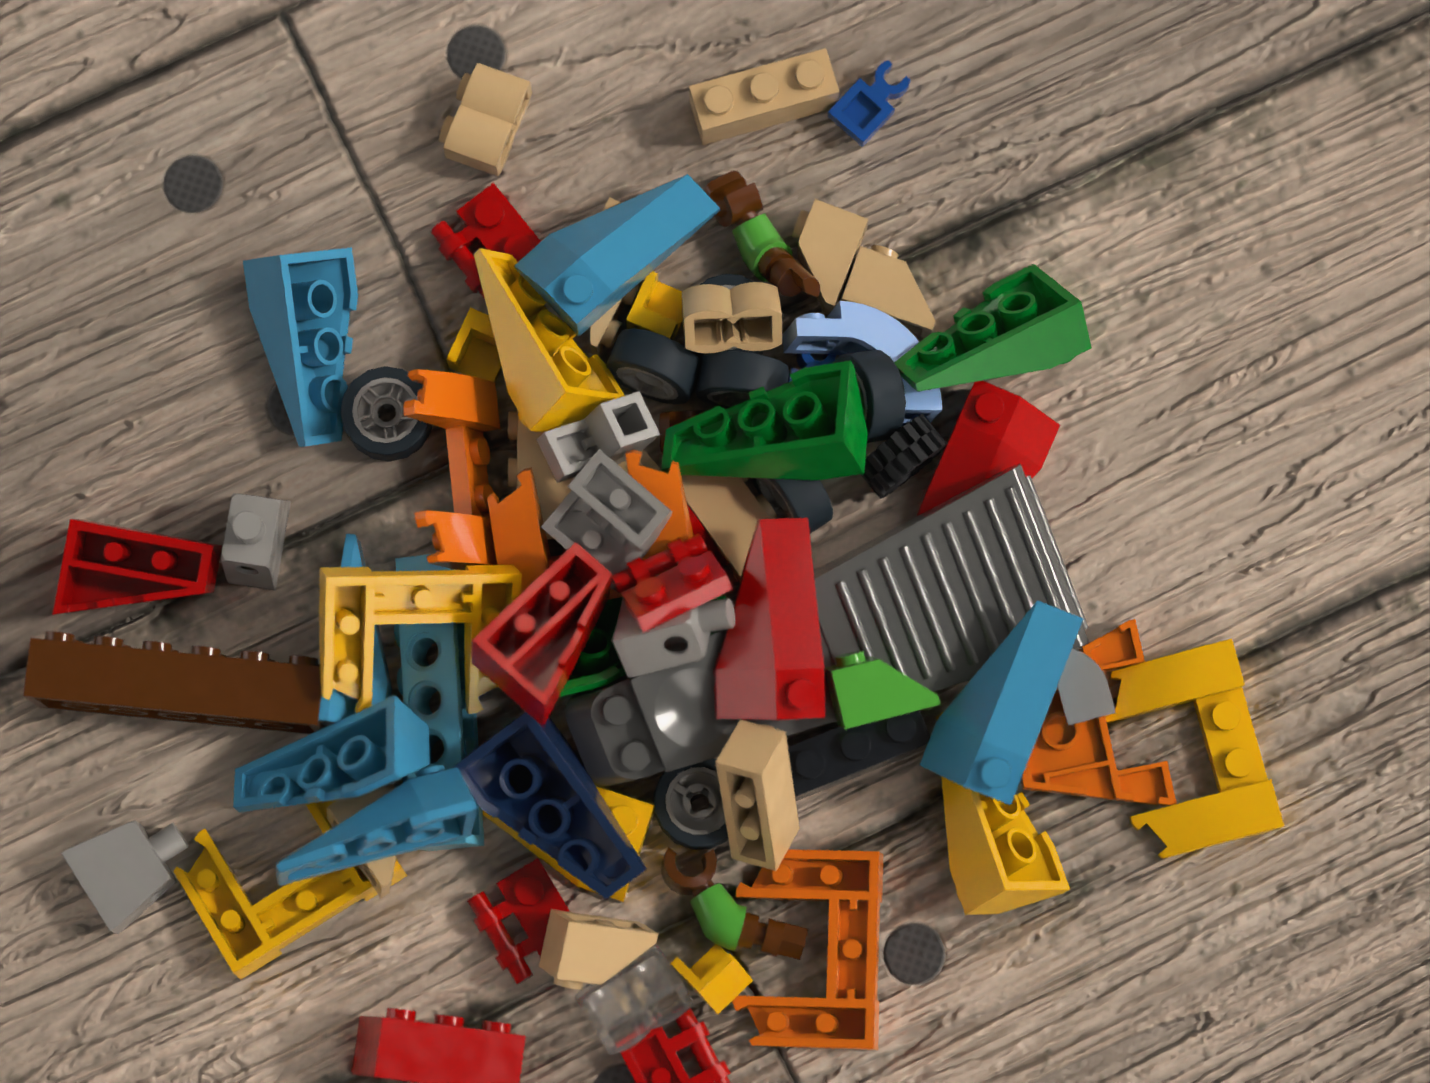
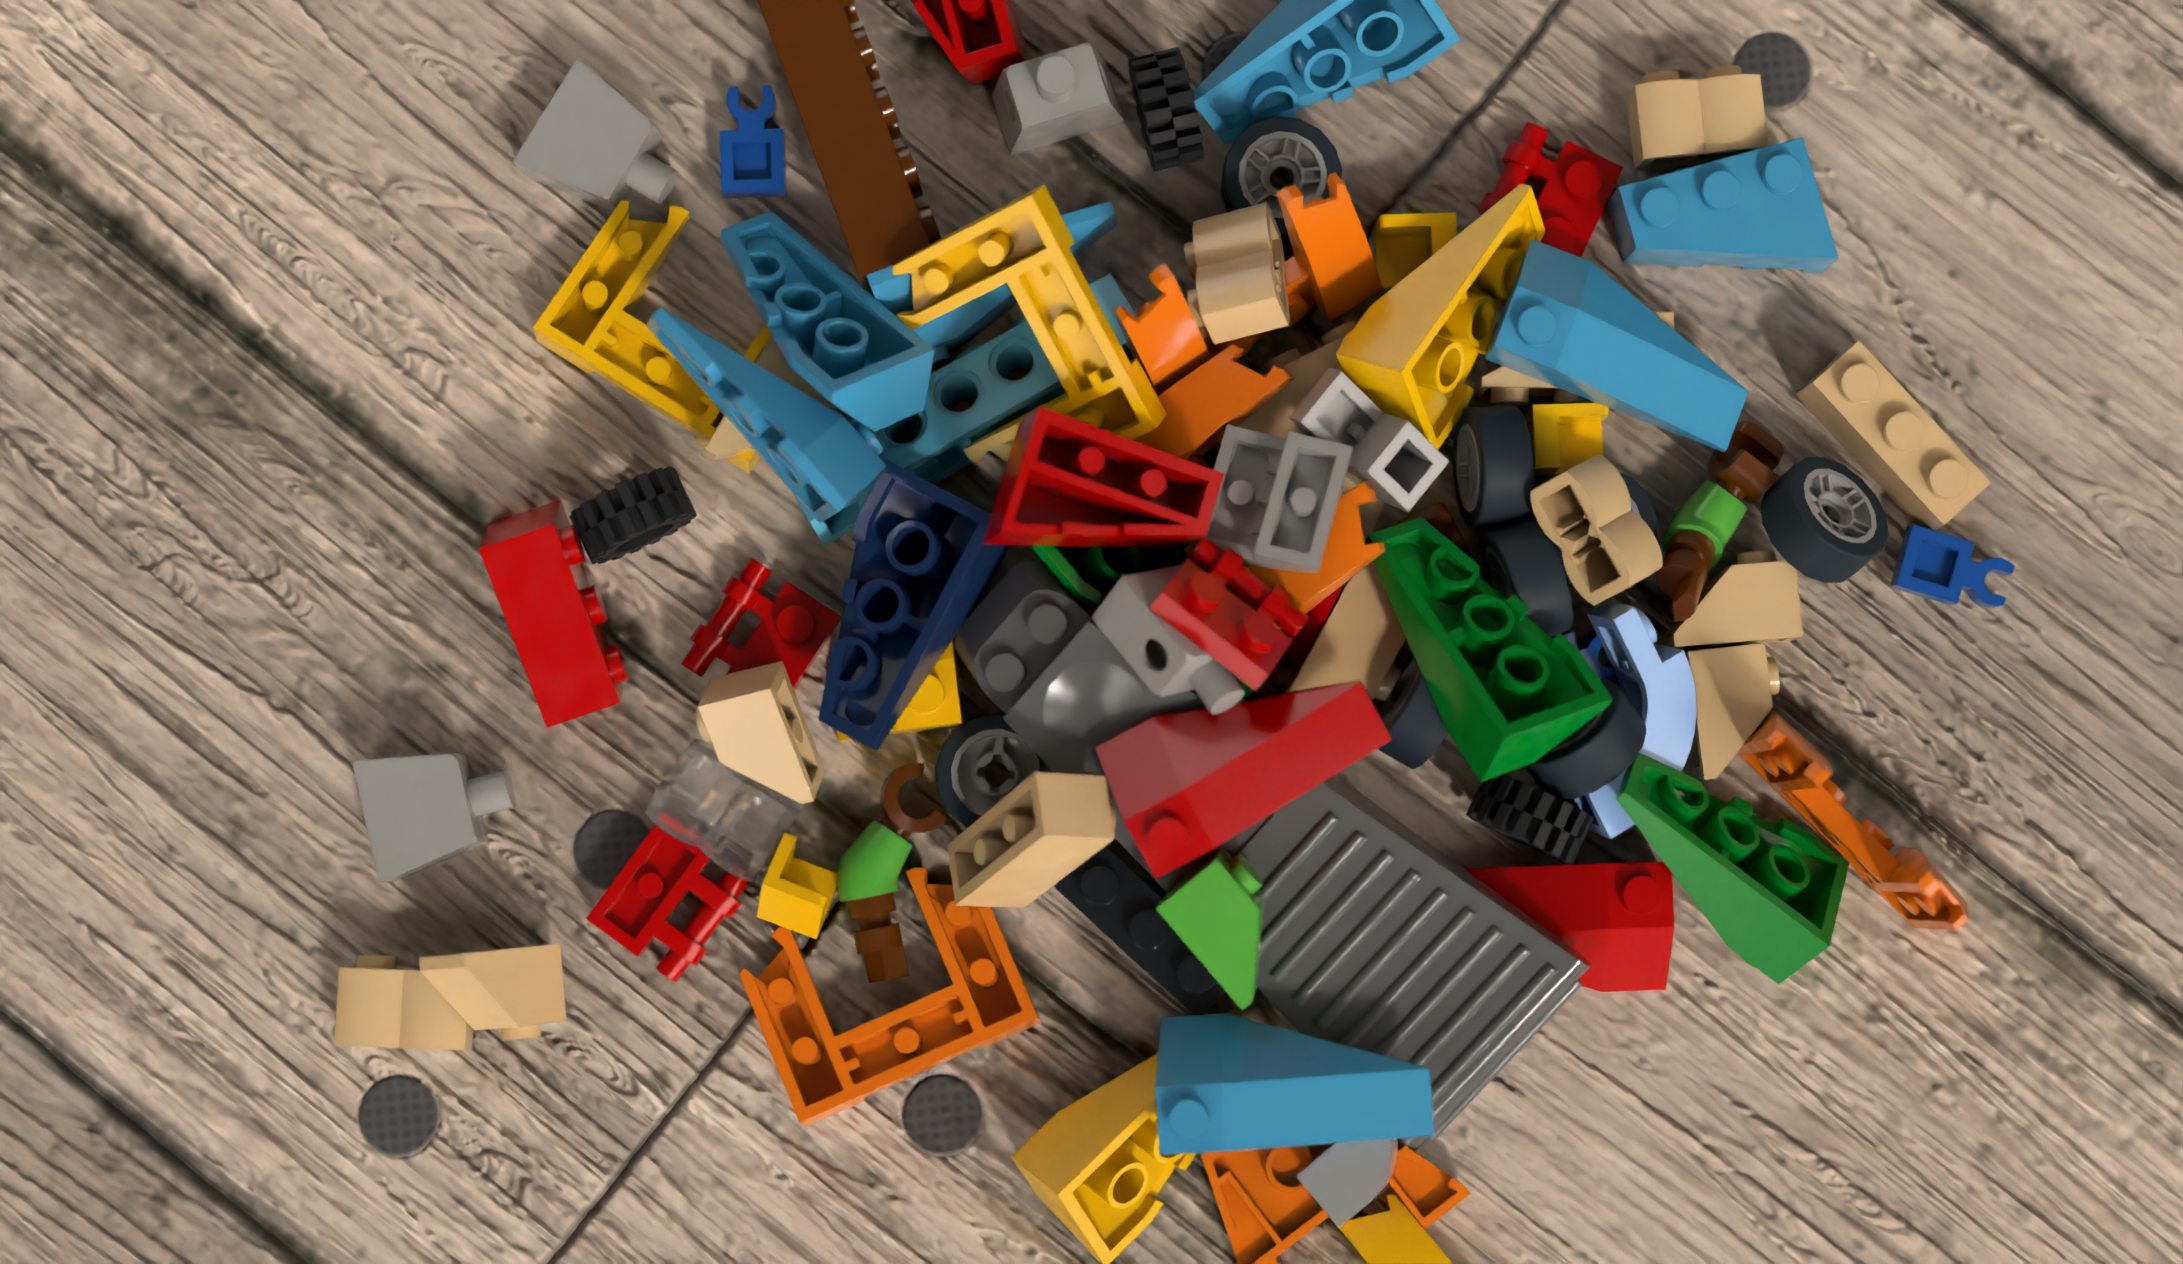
camera: 65 degrees right, 5 degrees up
none -> black tyre [569,467,697,564]
none -> blue plate [720,85,787,198]
none -> black tyre [1128,47,1204,171]
none -> tan brick [1184,202,1290,345]
none -> dark azure wedge [1606,137,1839,274]
none -> orange wedge [1737,711,1968,931]
none -> black wheel [1760,457,1889,583]

